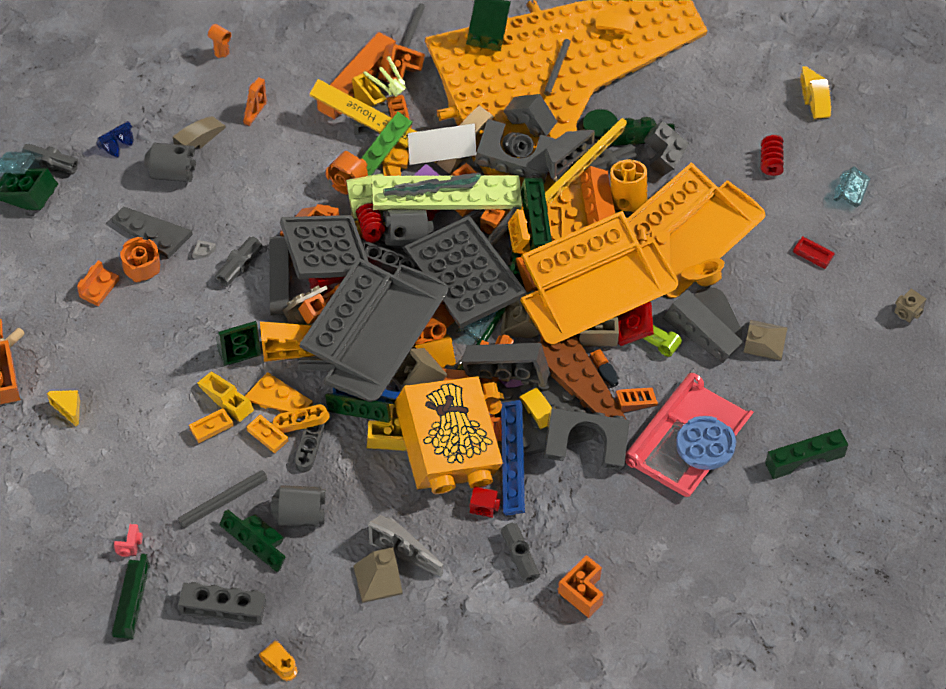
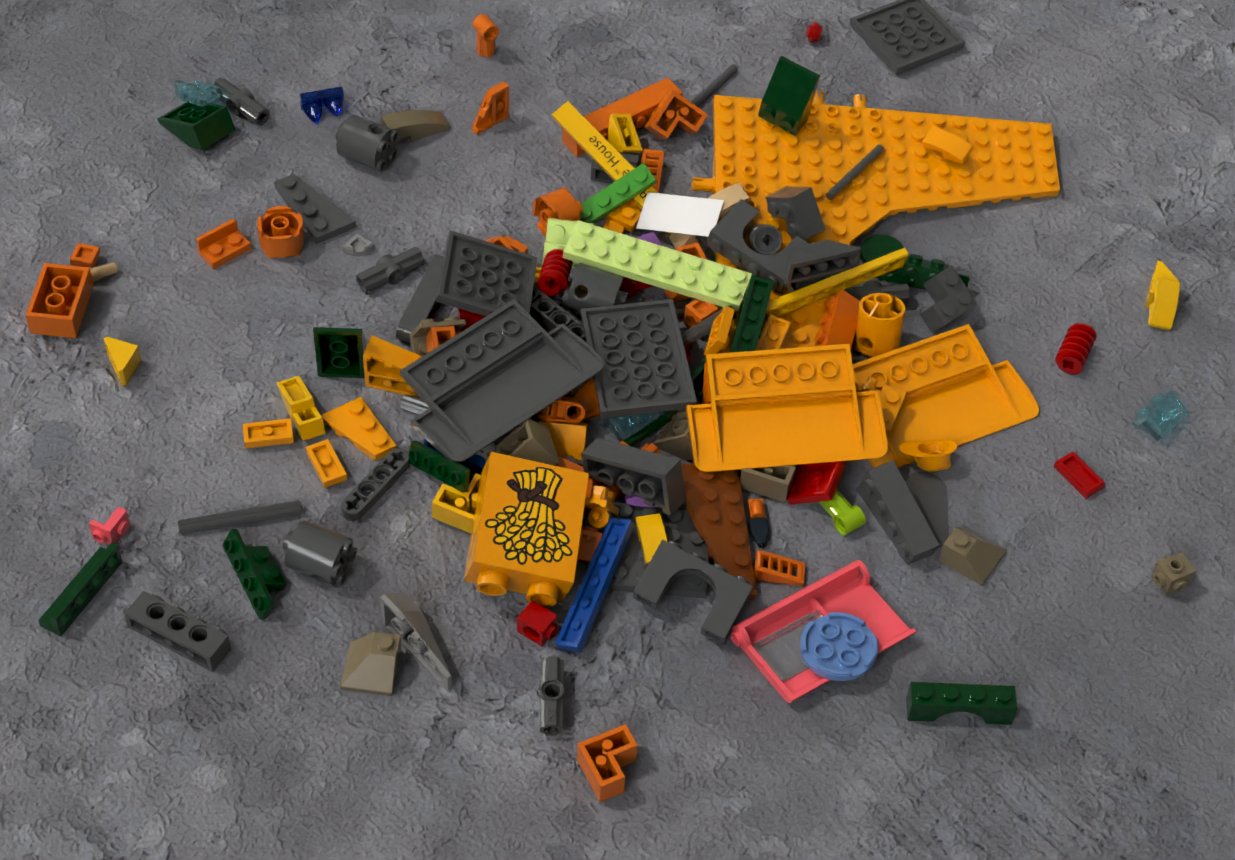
camera: 20 degrees right, 5 degrees down
light orange piece [259,640,297,681] -> none
light orange beam [273,404,330,433] -> none
yellowish green plant [363,56,406,97] -> none
dark grey sword [383,173,481,197] -> none

